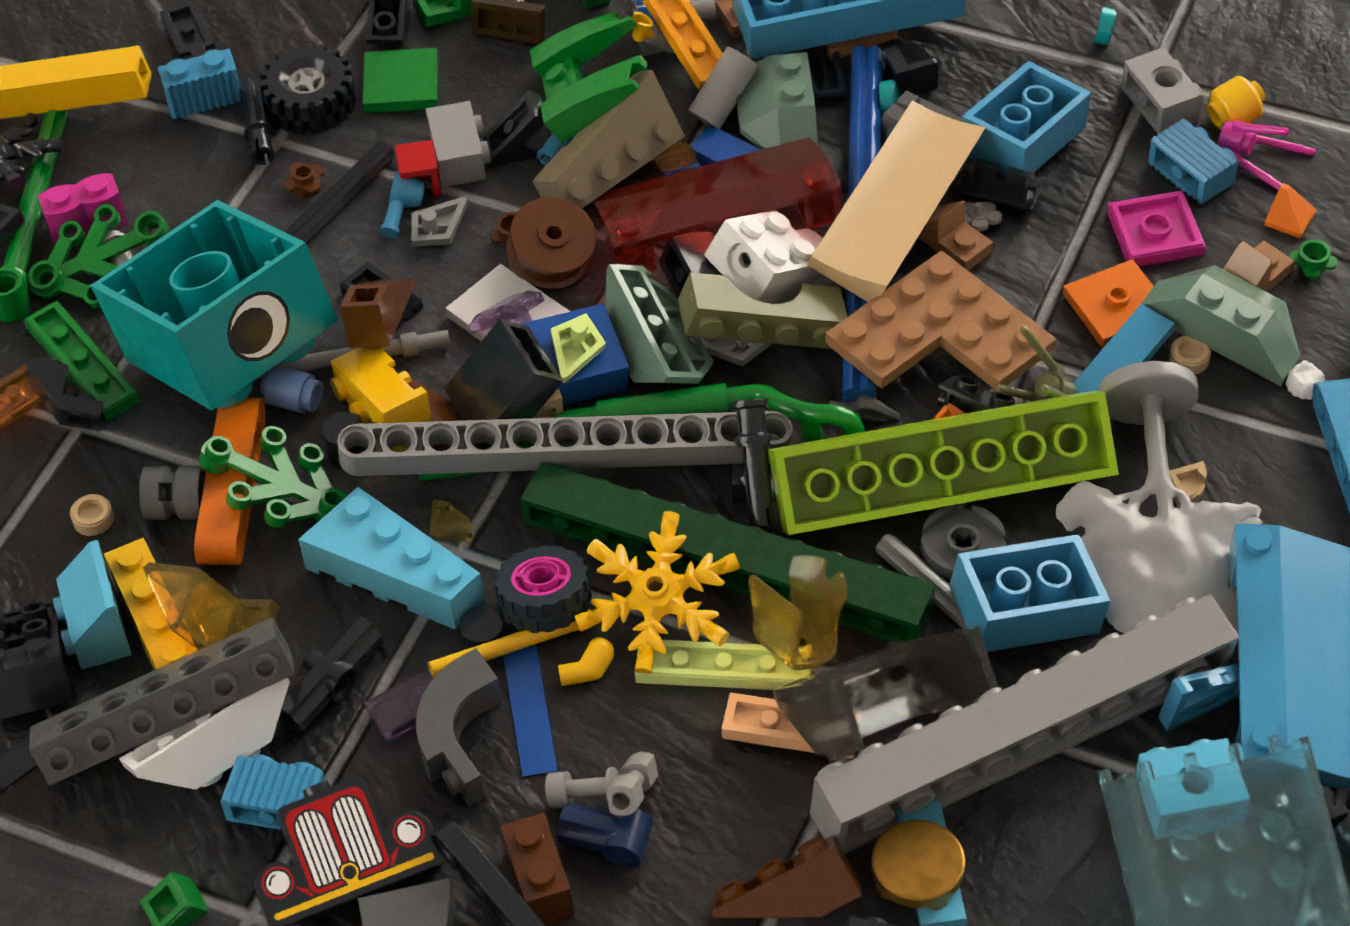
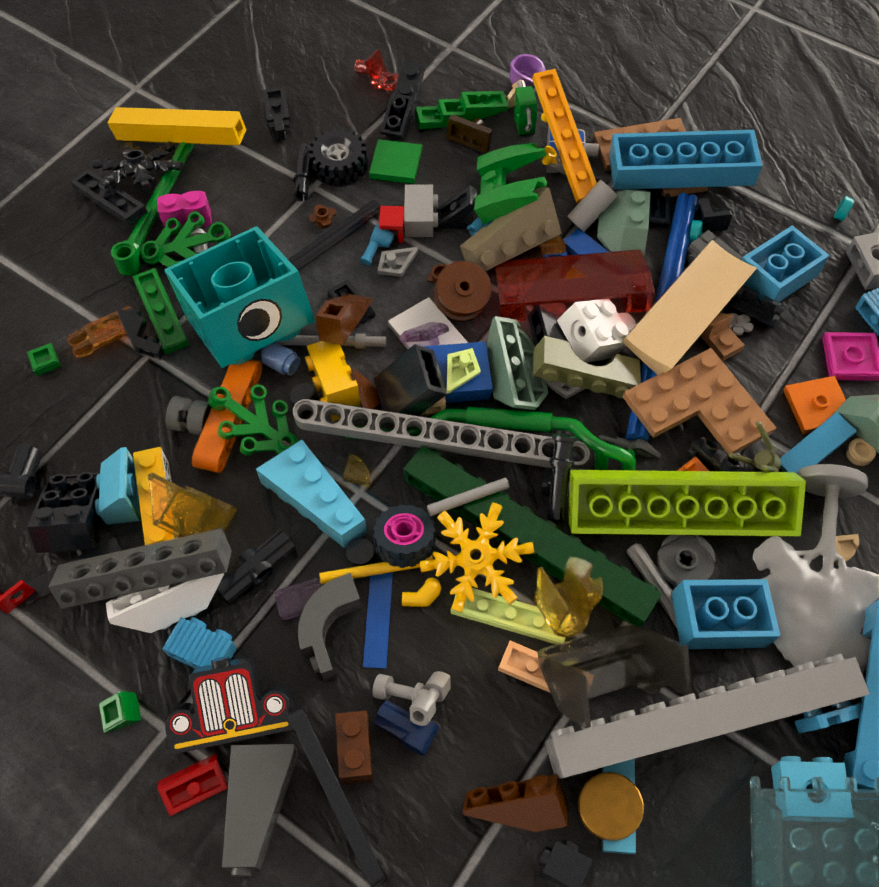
camera: 10 degrees right, 10 degrees up
tan tile [70,494,114,536] -> none
dark azure brick [157,49,243,120] -> none
none -> light grey bar [427,477,509,516]

